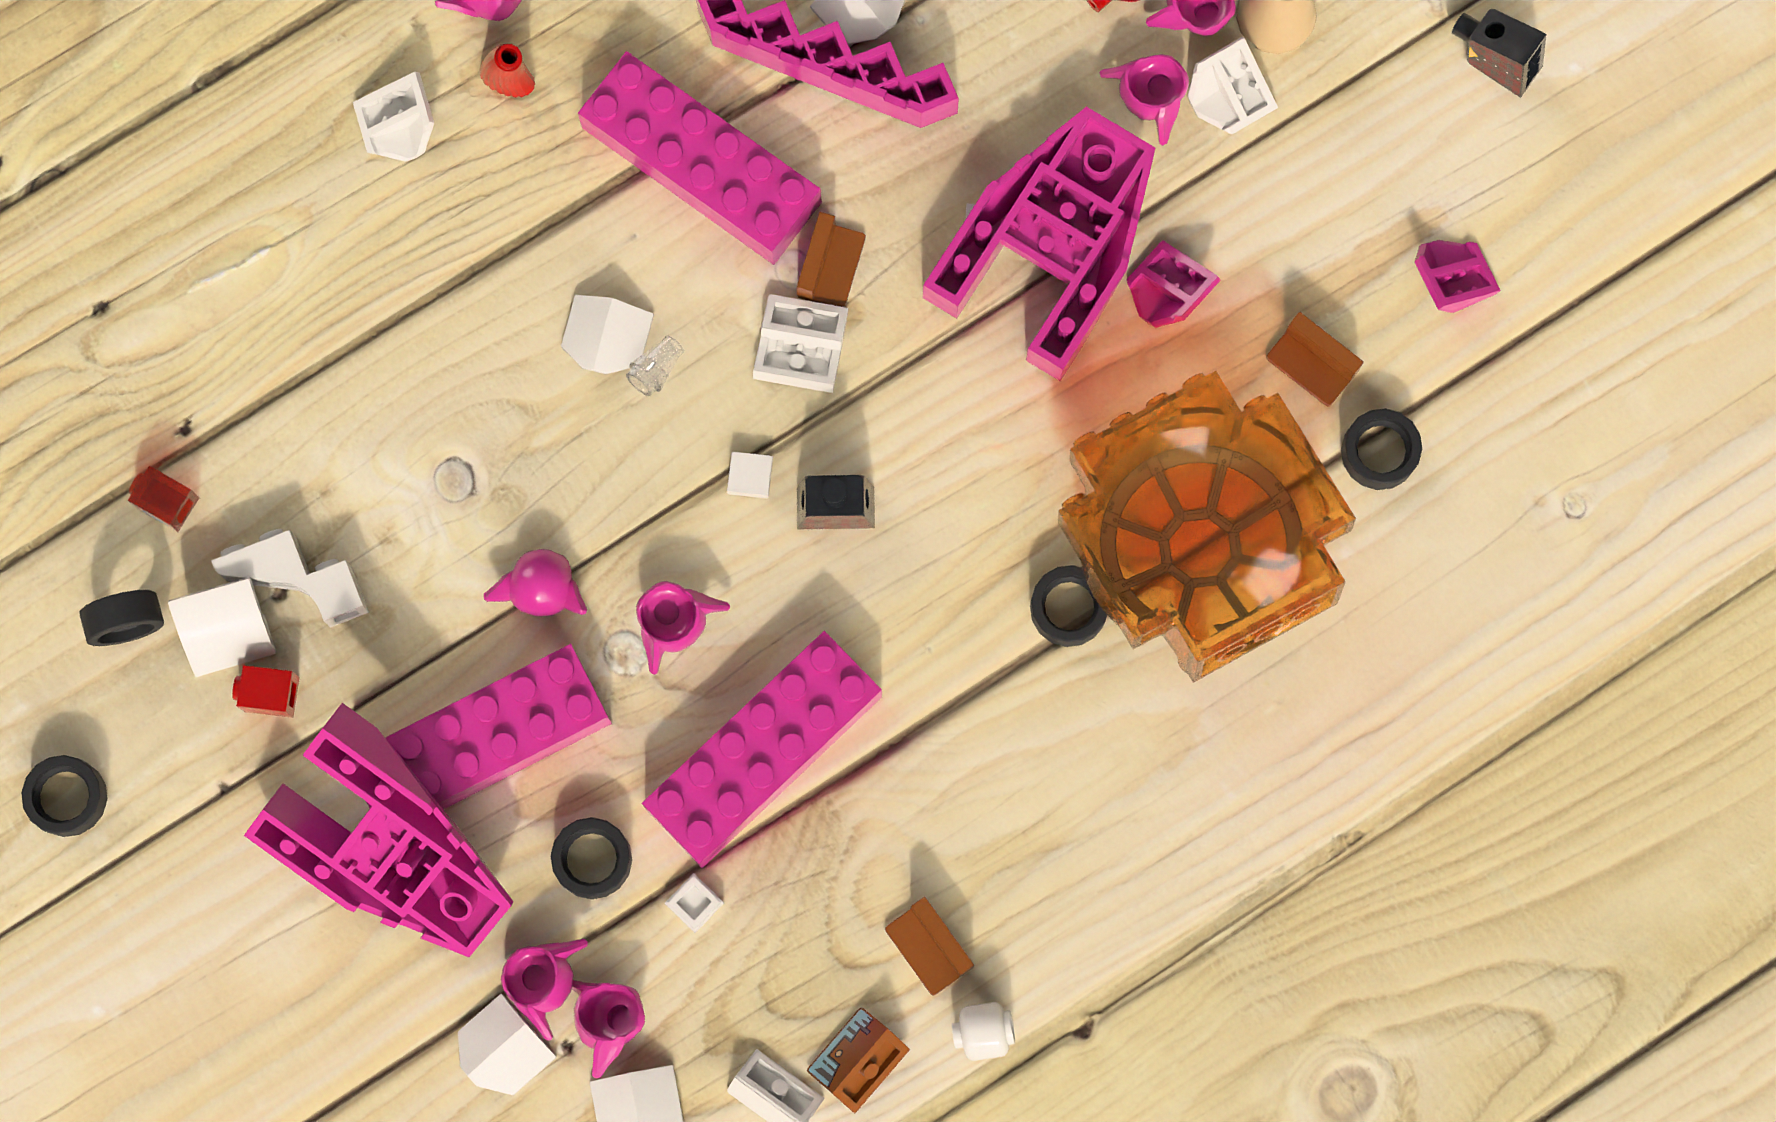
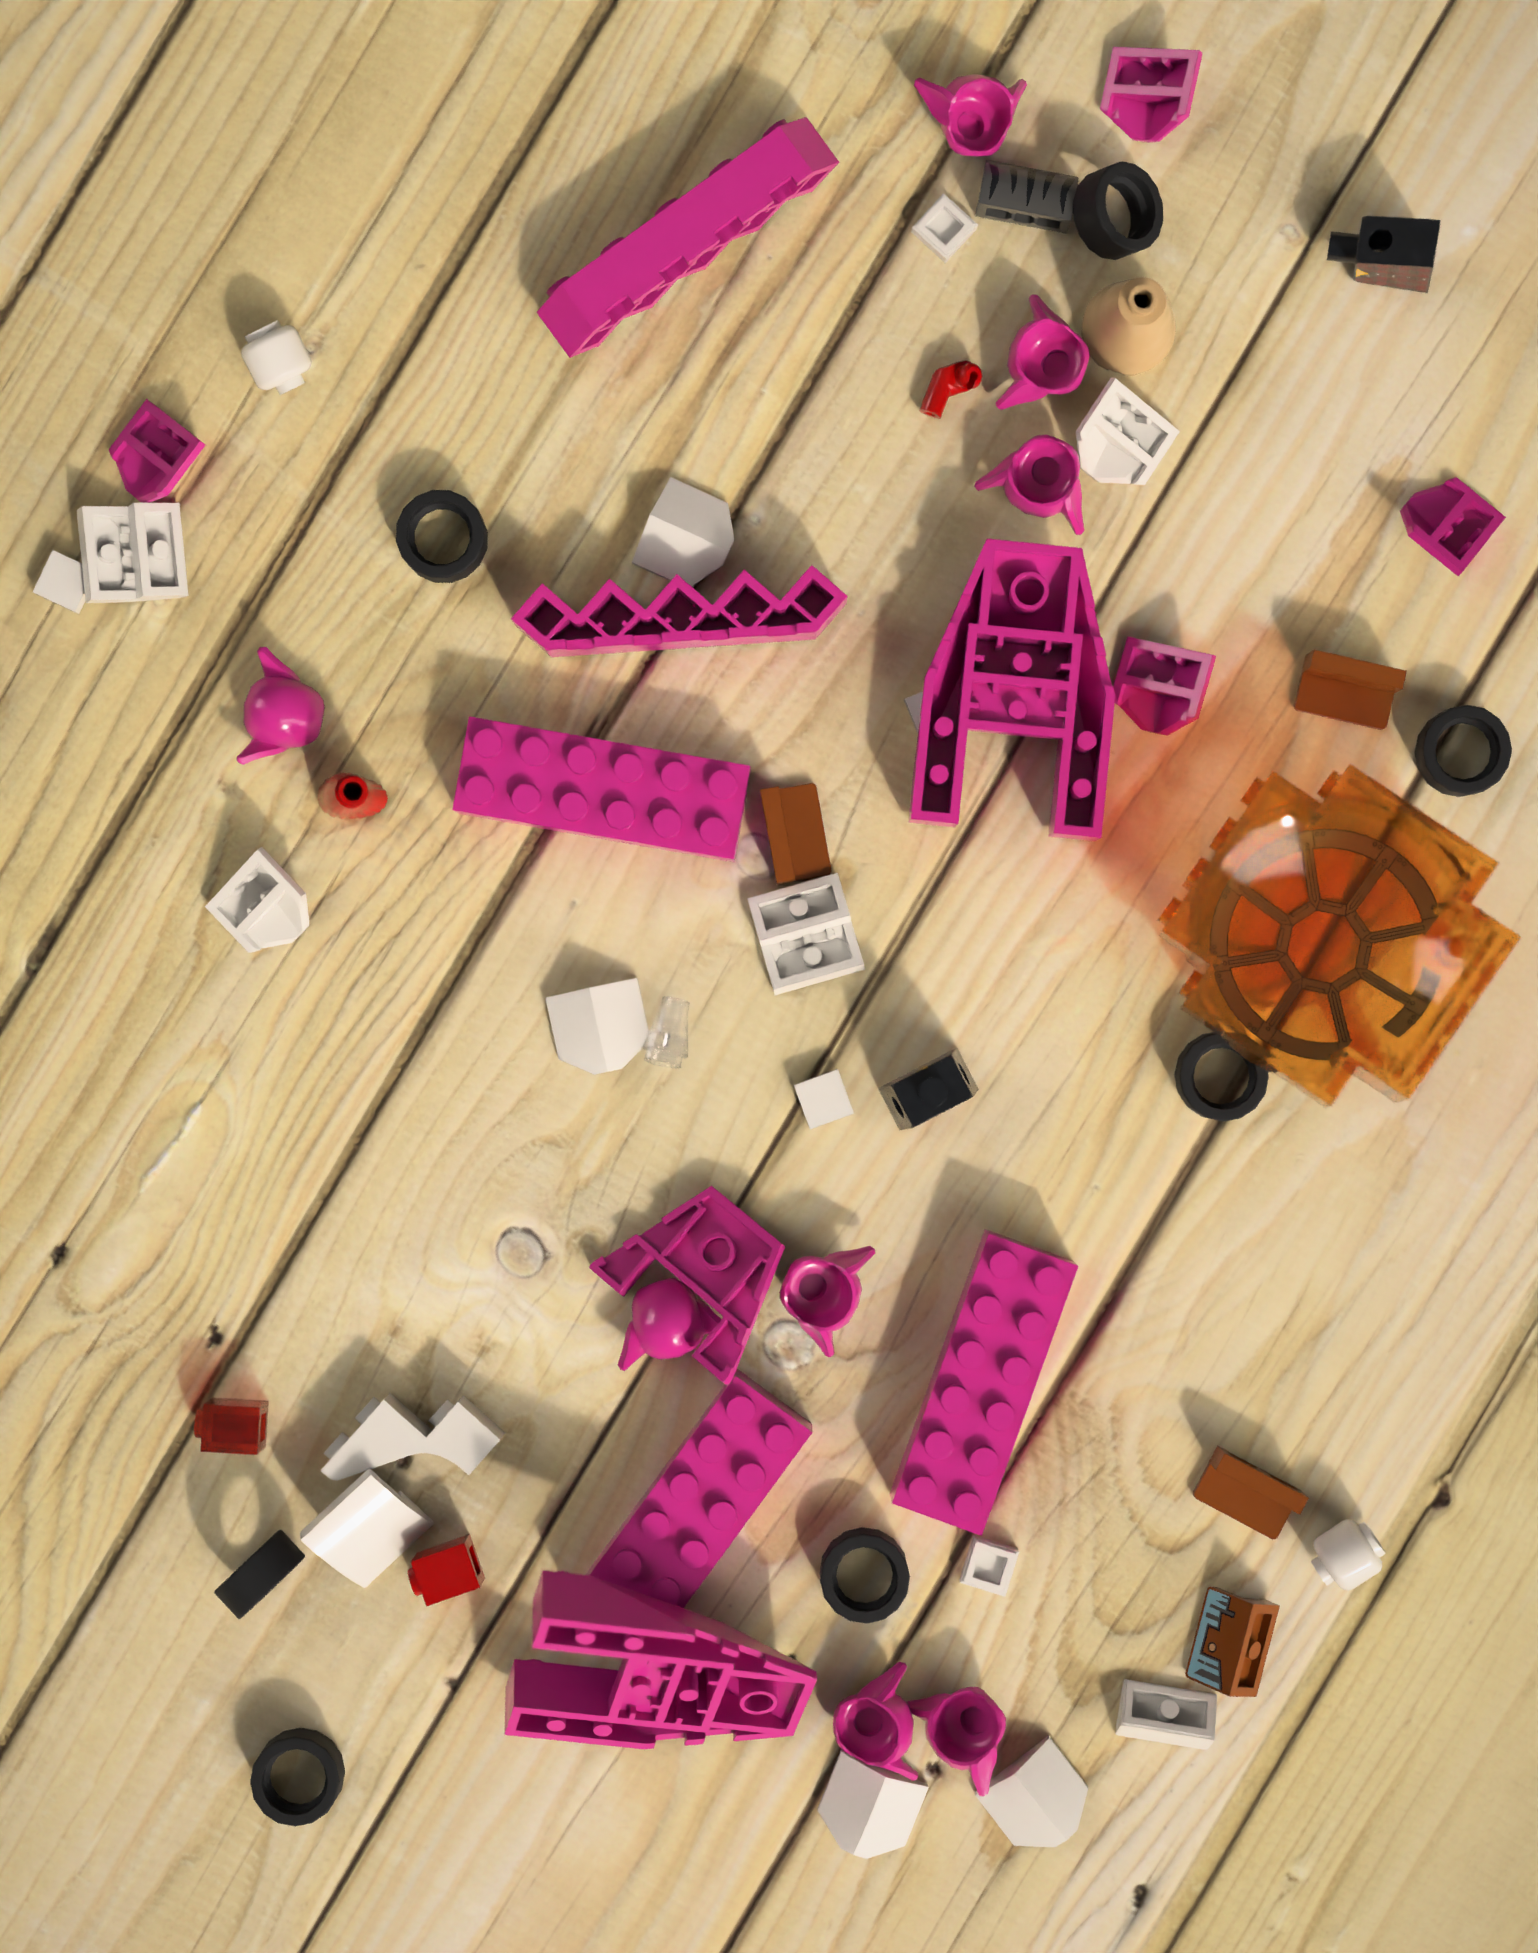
camera: 25 degrees left, 10 degrees up
none -> dark pink wing [589,1186,785,1386]

